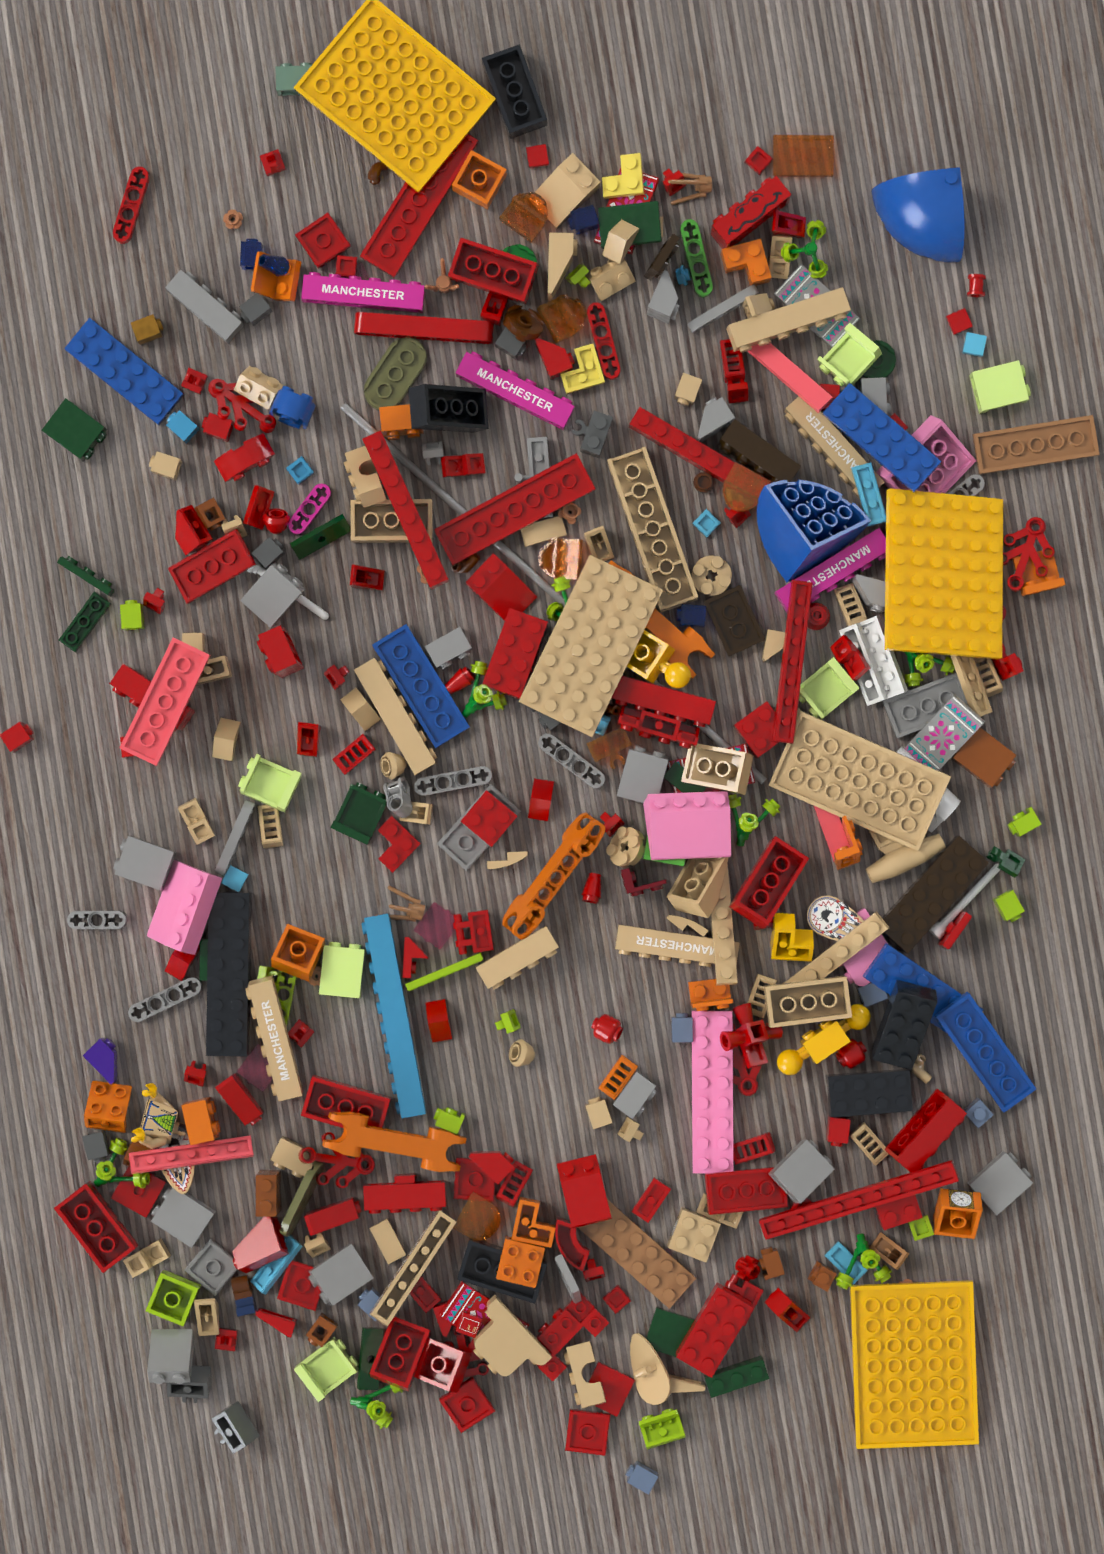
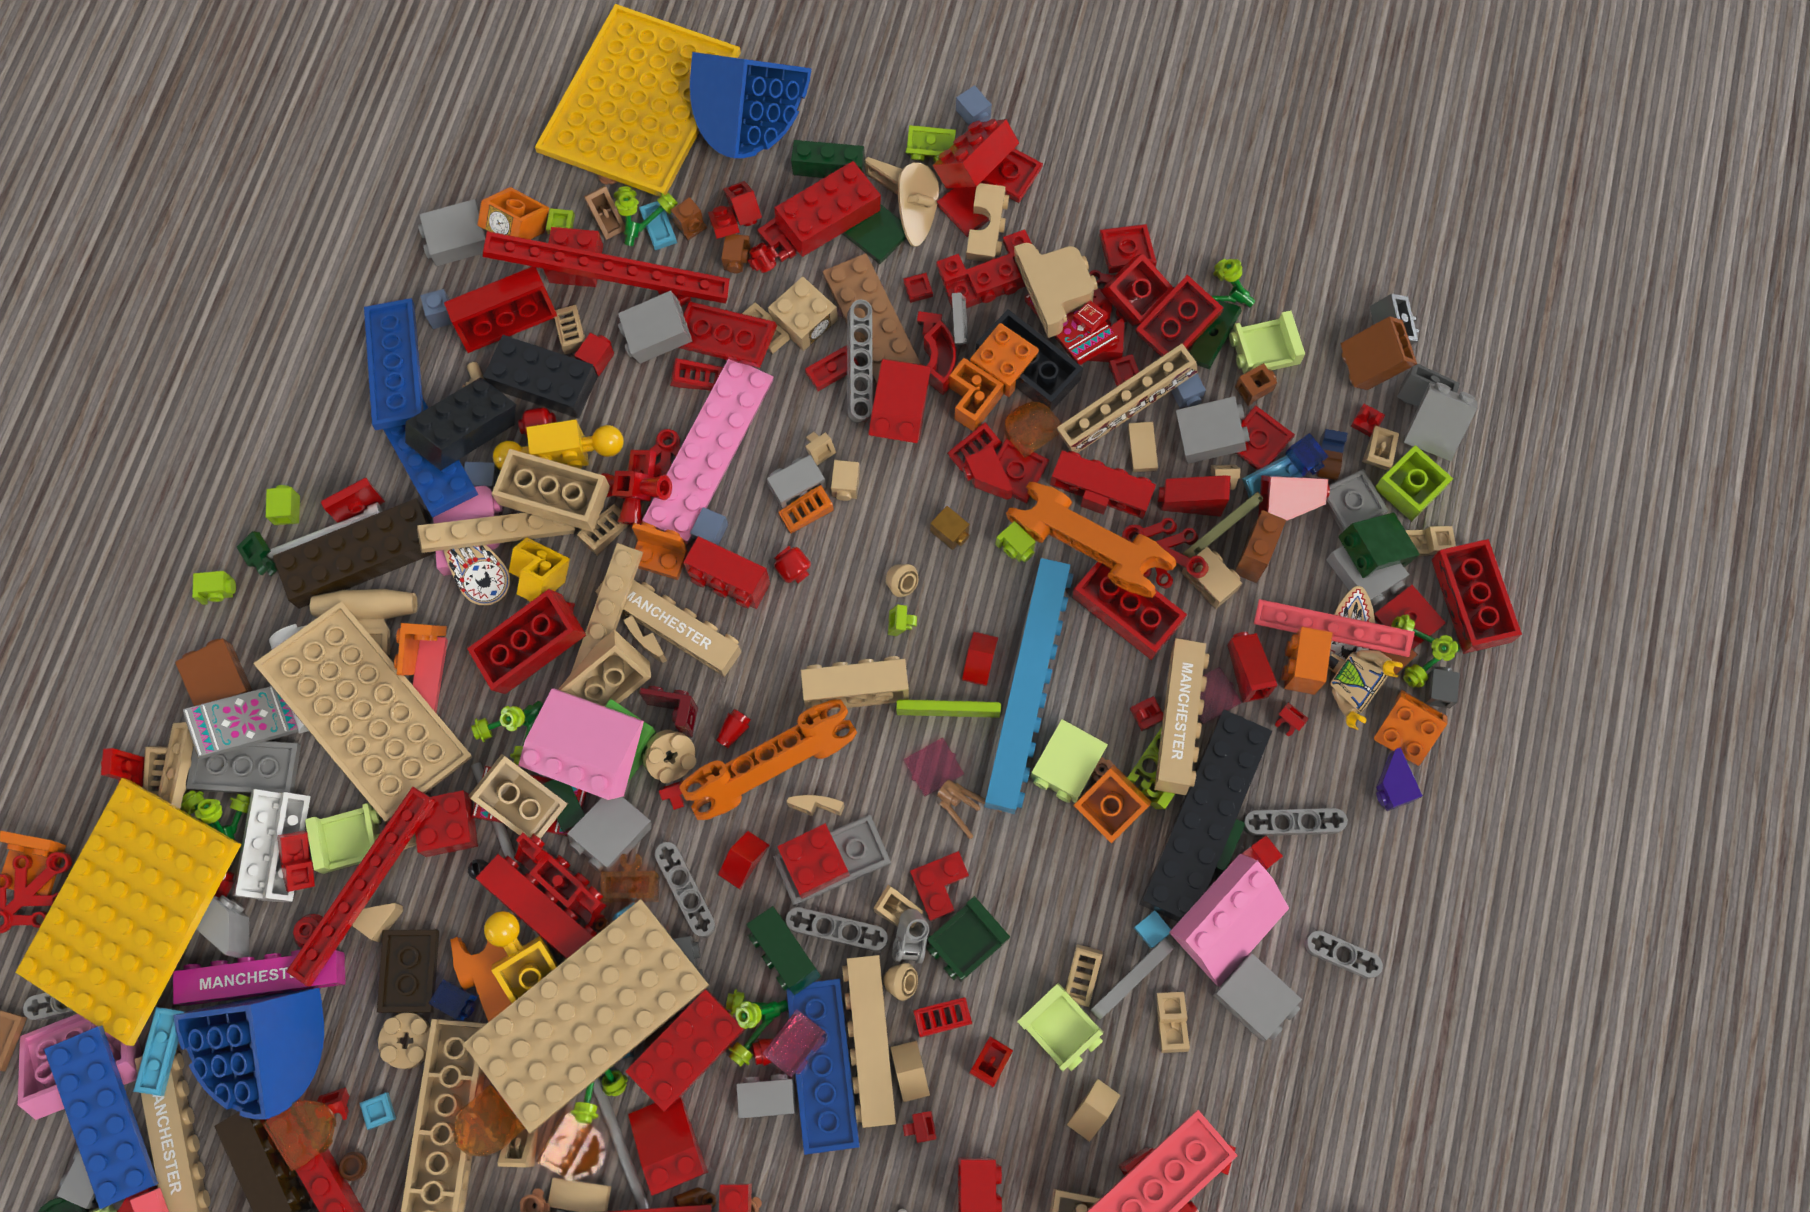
camera: 155 degrees left, 15 degrees down
red slope [255,1308,297,1338] -> none
red slope [403,937,429,978] -> none
red plate [453,910,494,955] -> none
tan slope [834,583,867,627] -> none
none -> clear orange slope [453,1084,525,1157]
none -> black hinge [468,859,488,881]
none -> red brick [684,536,771,609]
none -> blue brick [690,52,812,158]
none -> red plate [708,206,740,239]
none -> dark green brick [746,906,821,996]
none -> clear pink brick [763,1009,825,1077]
none -> light grey beam [847,299,873,423]
none -> pearl gold brick [930,506,970,550]
none -> red brick [933,119,1019,189]
none -> clear blue brick [1285,433,1329,477]
none -> dark green panel [1338,512,1420,578]
none -> dark orange brick [1340,316,1417,390]

